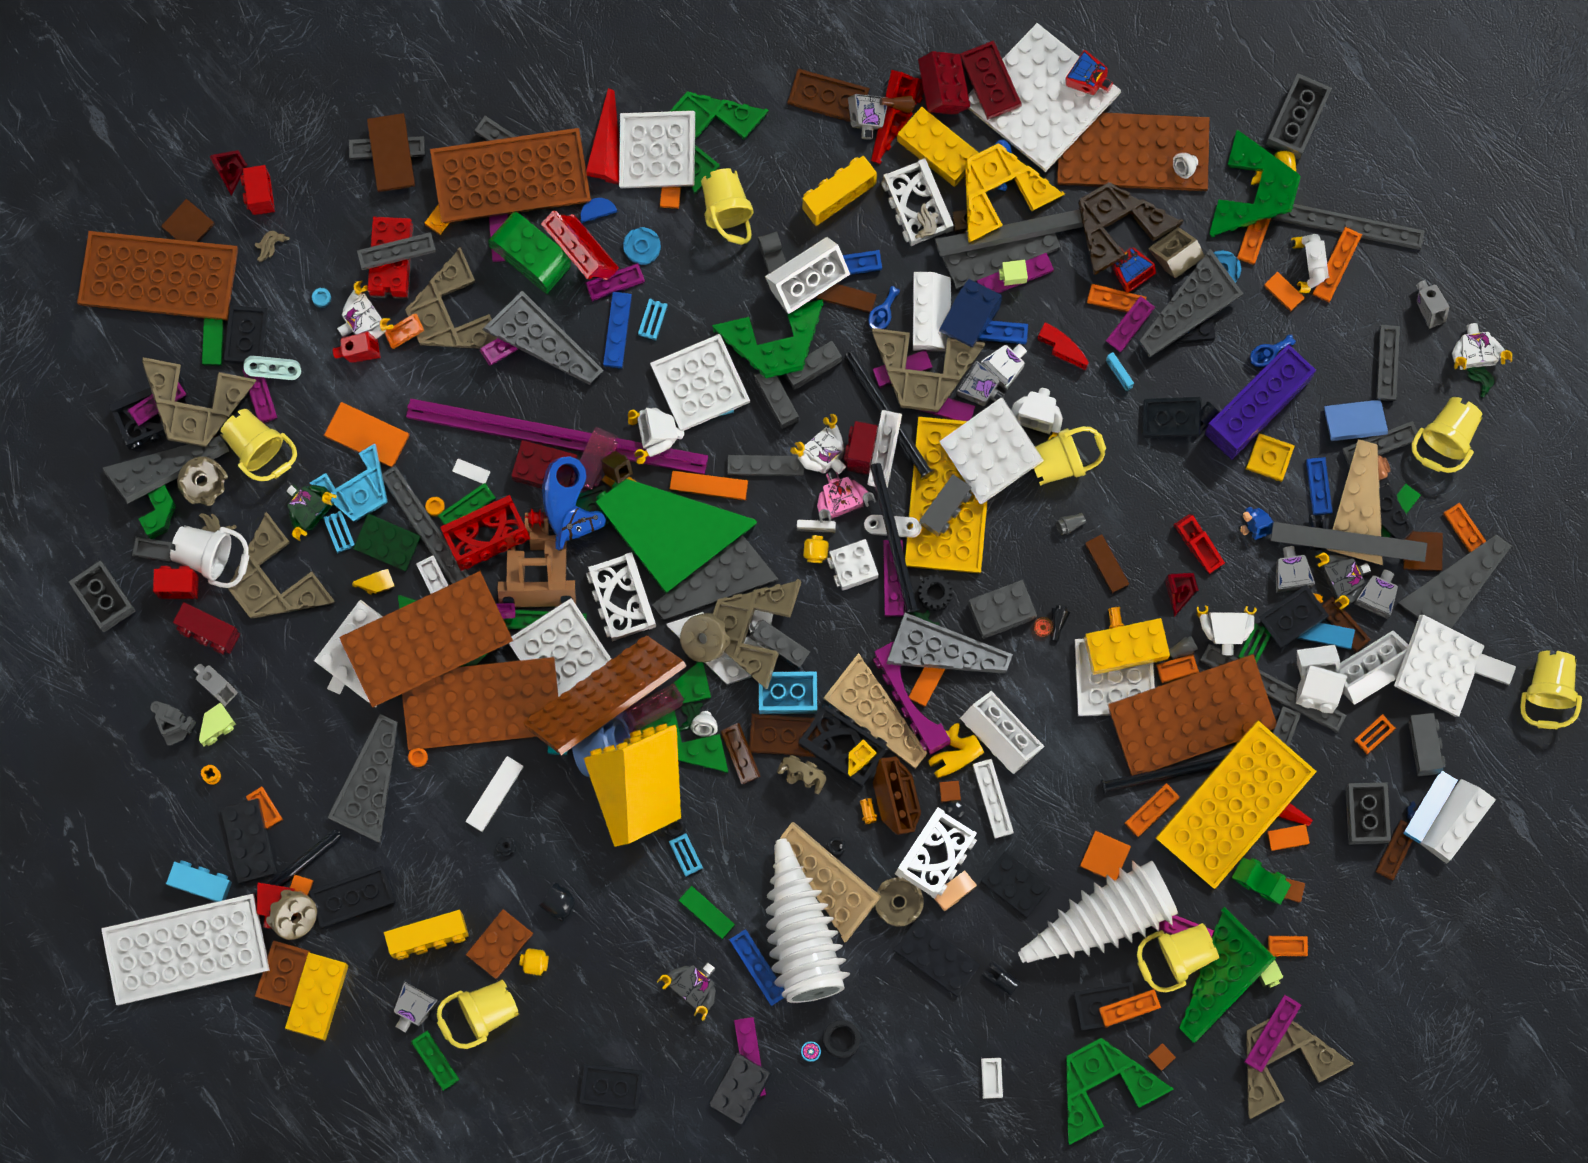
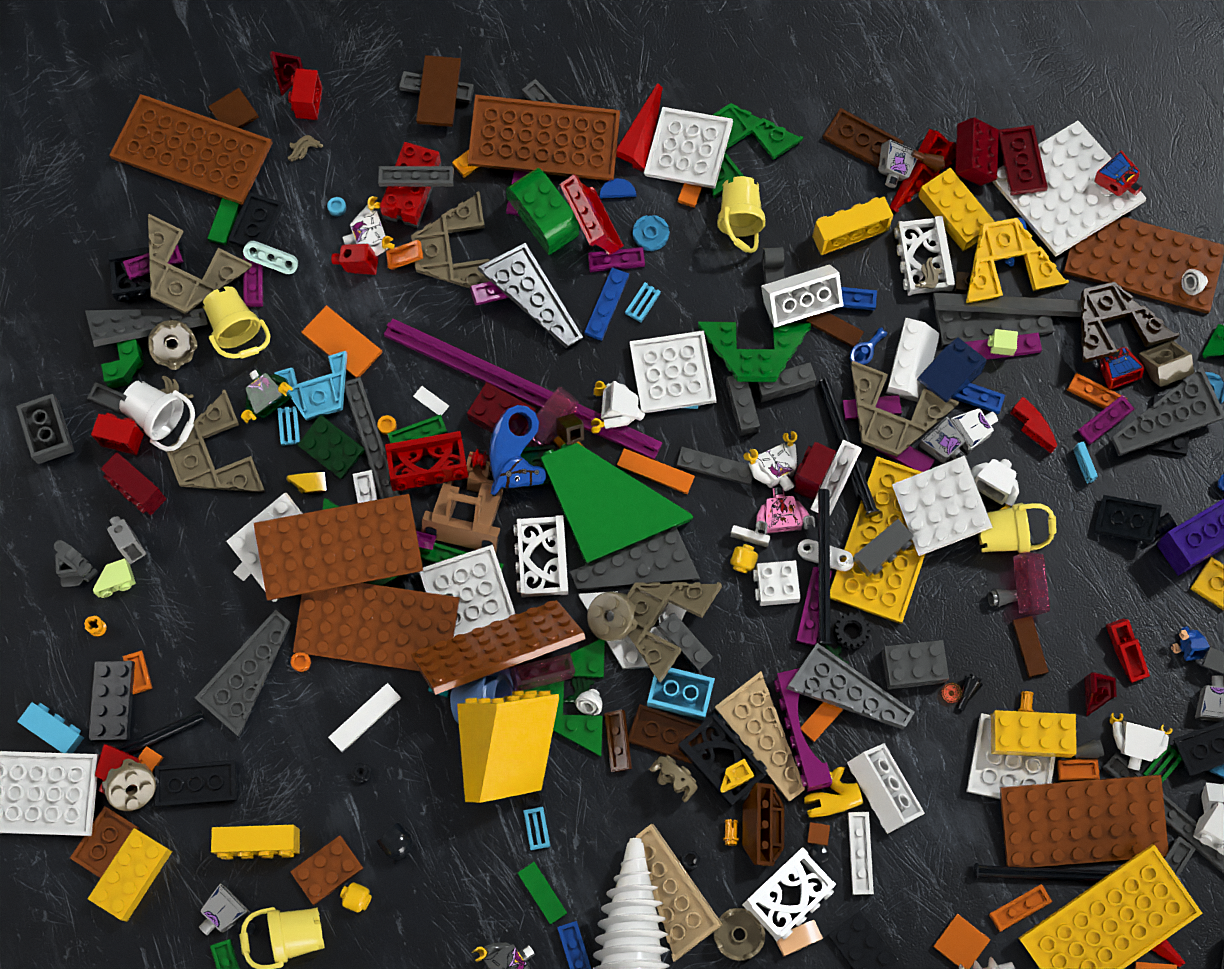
camera: 15 degrees right, 5 degrees down
none -> clear pink brick [1013,552,1050,615]

